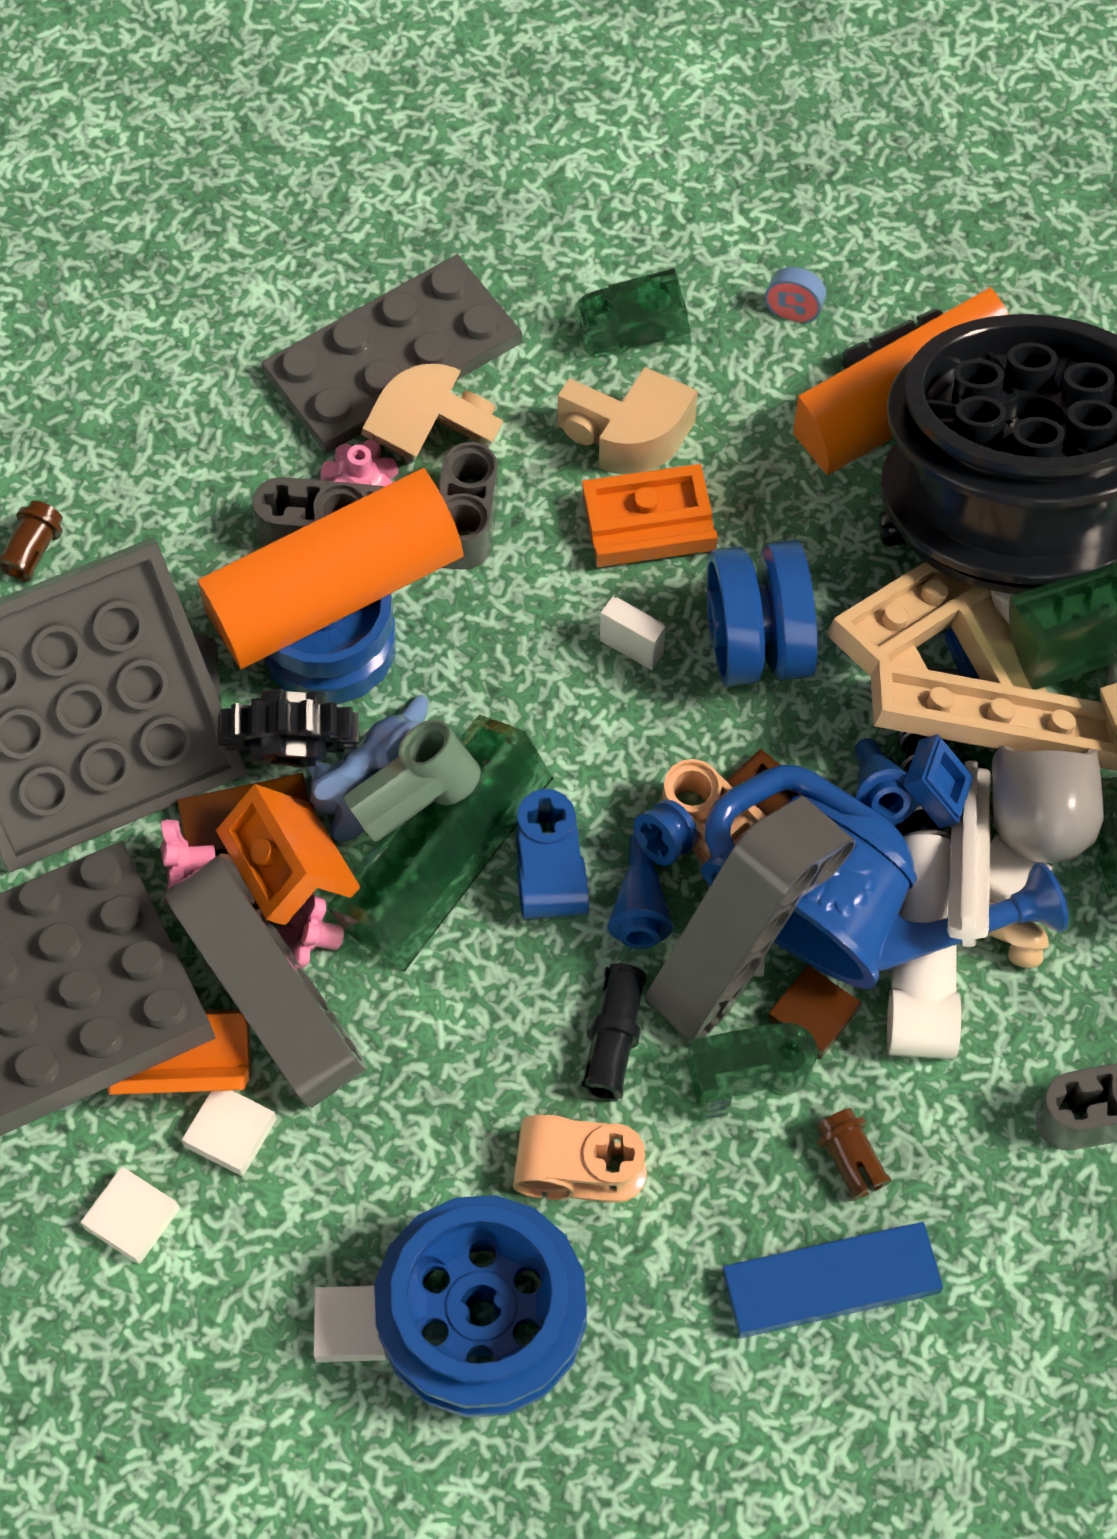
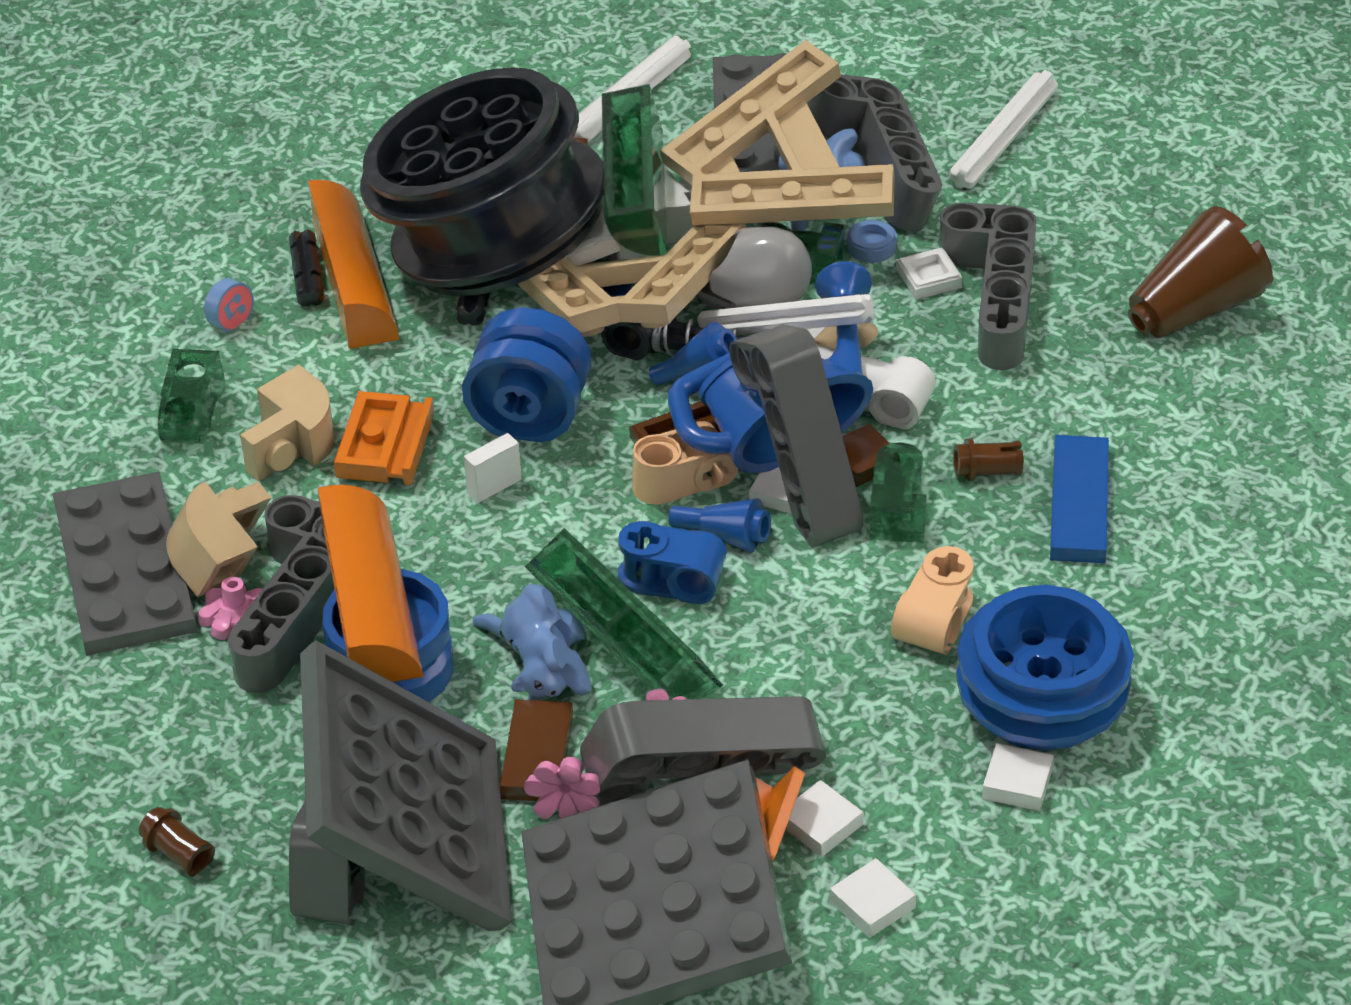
camera: 70 degrees left, 20 degrees down
orange panel [216,784,360,925] -> none
black gear [218,689,359,768] -> none
sand green piece [343,719,481,842] -> none
black pin [580,963,647,1102] -> none
blue bush [633,799,698,866] -> none
blue tile [903,734,973,829] -> none

